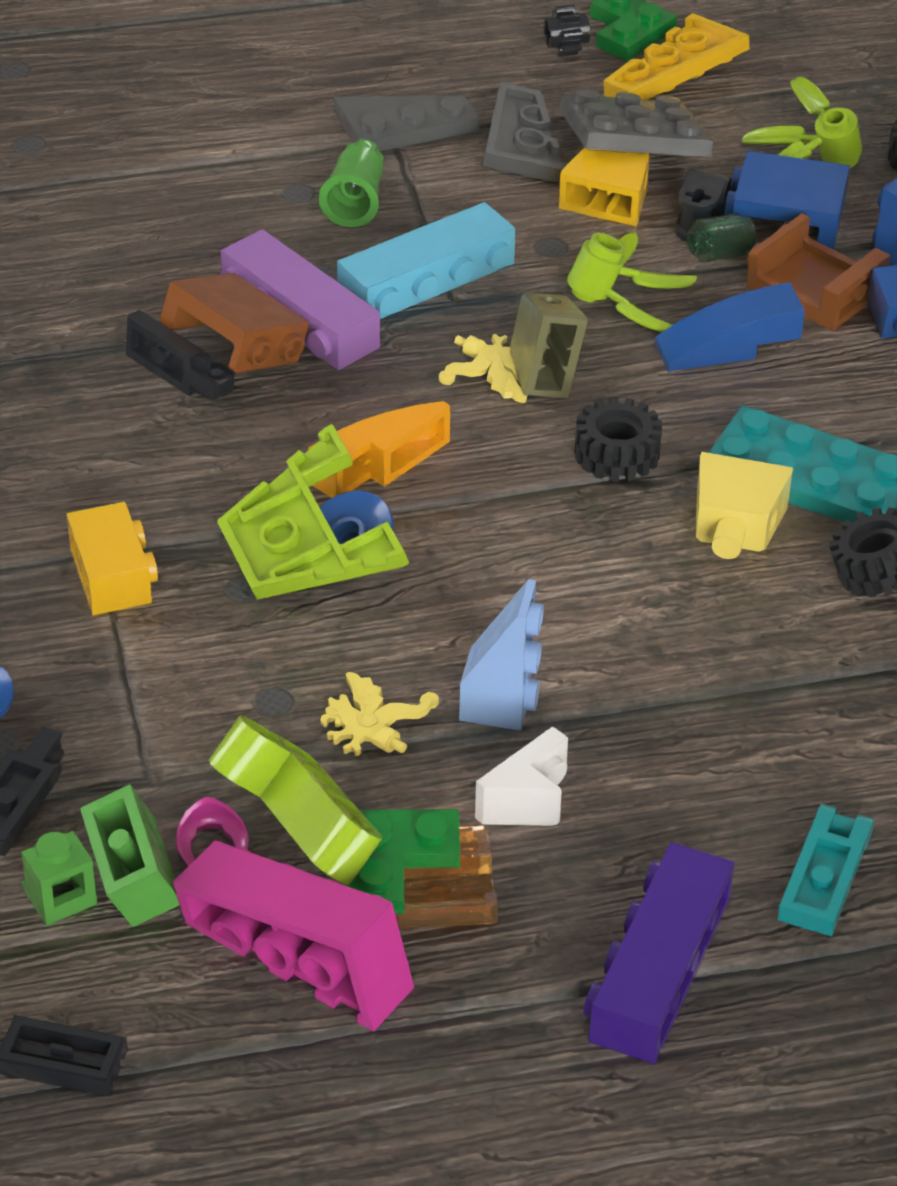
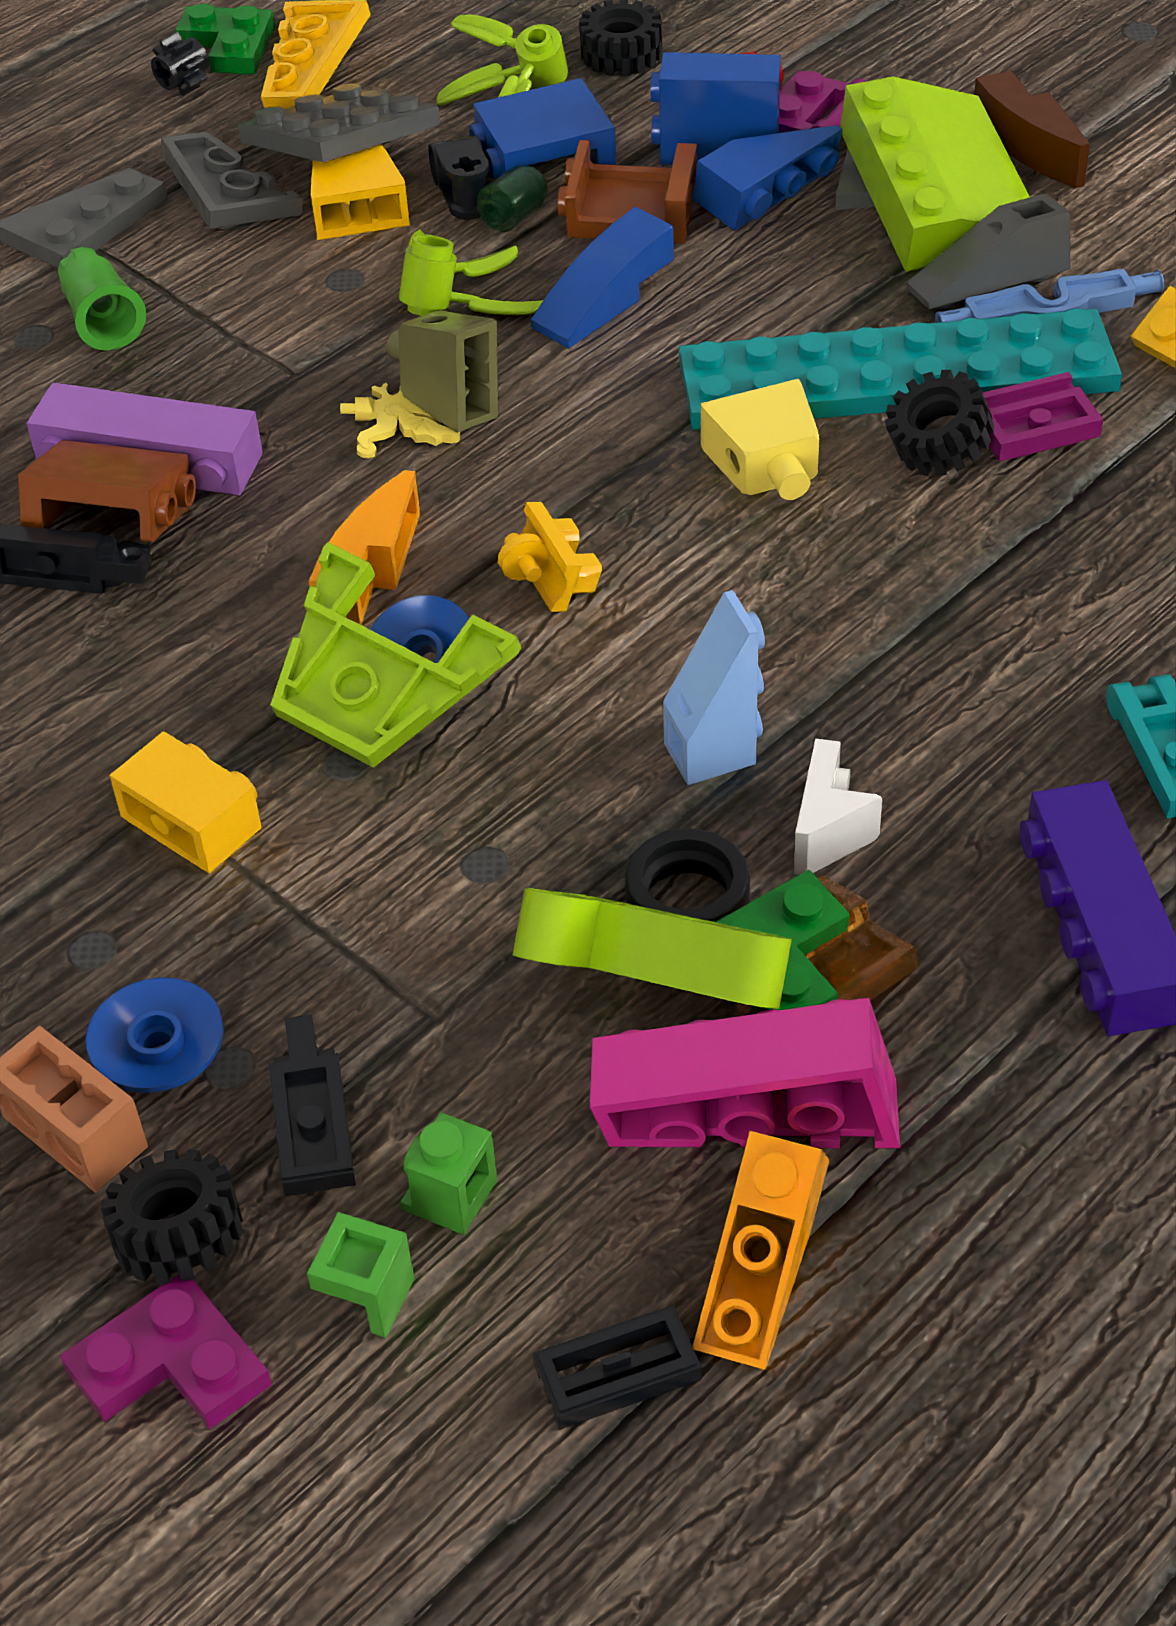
camera: 30 degrees left, 5 degrees up
bright green brick [80,784,180,927] -> none
dark pink piece [176,797,249,868] -> none
light yellow piece [320,672,439,756] -> none
medium azure brick [337,202,515,319] -> none
black tyre [574,397,662,482] -> none
none -> yellow hips [498,502,602,612]
none -> black tyre [625,828,750,922]
none -> light orange slope [693,1131,829,1370]

